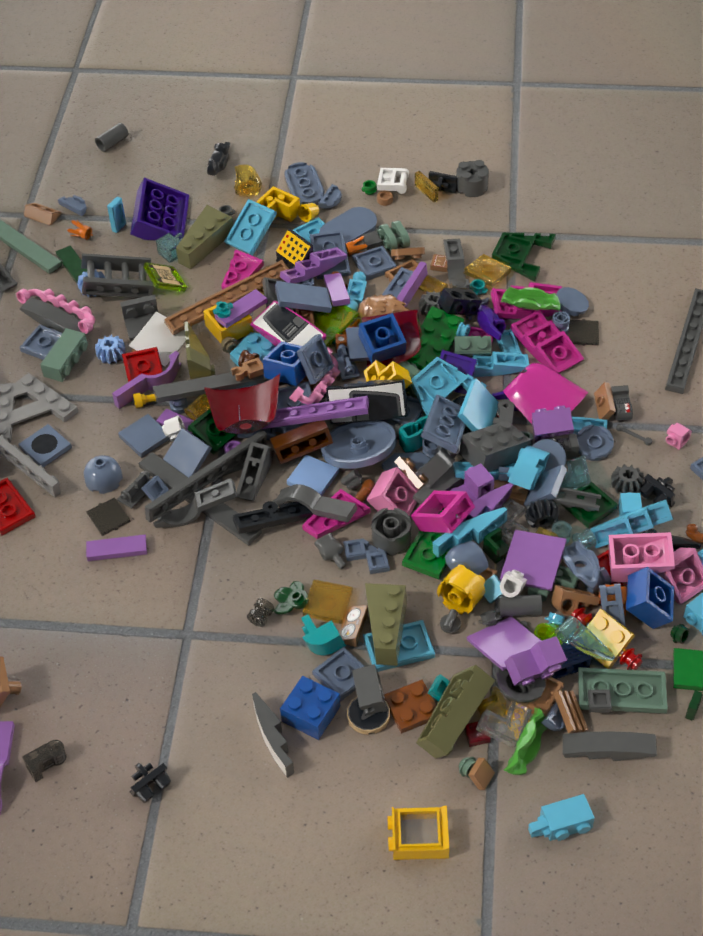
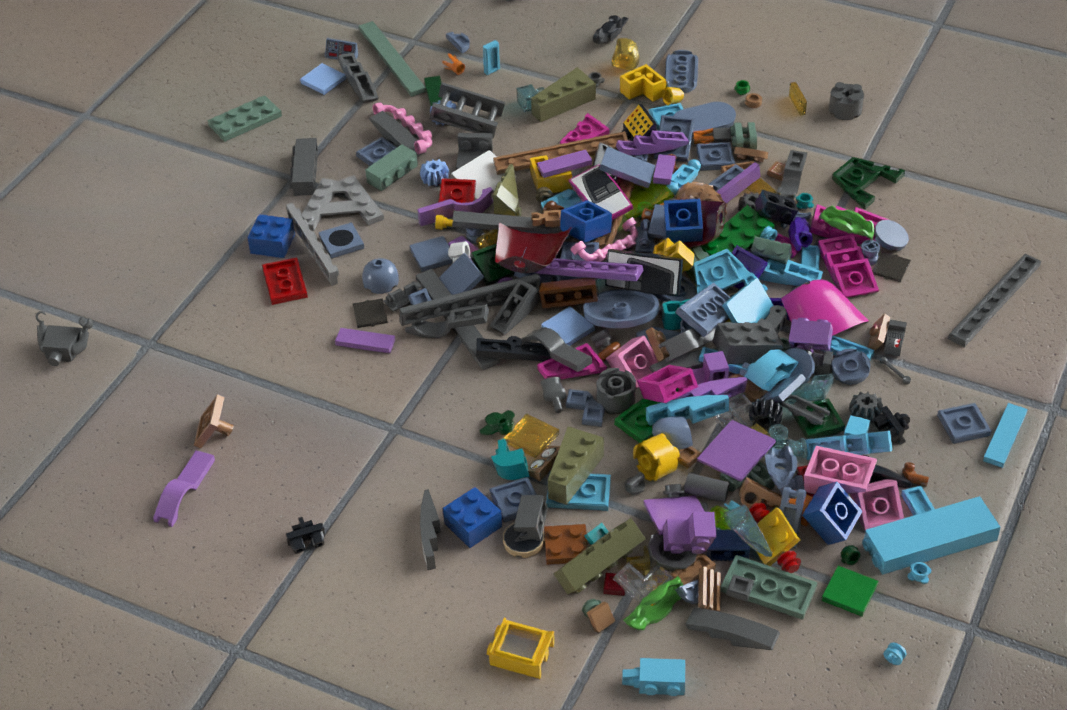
camera: 20 degrees right, 5 degrees down
clear smoke leg [22,740,67,782] -> none
medium nougat slope [24,203,62,225] -> none
dark purple slope [130,177,189,241] -> none
tile [143,262,187,292] -> none
teal plate [213,301,233,318] -> none
medium azure tile [224,199,277,256] -> none
clear smoke wheel [247,598,275,627] -> none
sand blue tile [297,334,334,384] -> none
sand blue plate [318,184,342,209] -> none
white plate [377,168,409,194] -> none
black hips [427,171,457,193] -> none
clear yellow tile [464,254,511,287] -> none
dark green panel [483,528,509,564] -> none
medium azure tile [484,575,503,604] -> none
white plate [500,570,527,597] -> none
bright pink plate [666,423,692,450] -> none
dark green tile [685,690,703,721] -> none

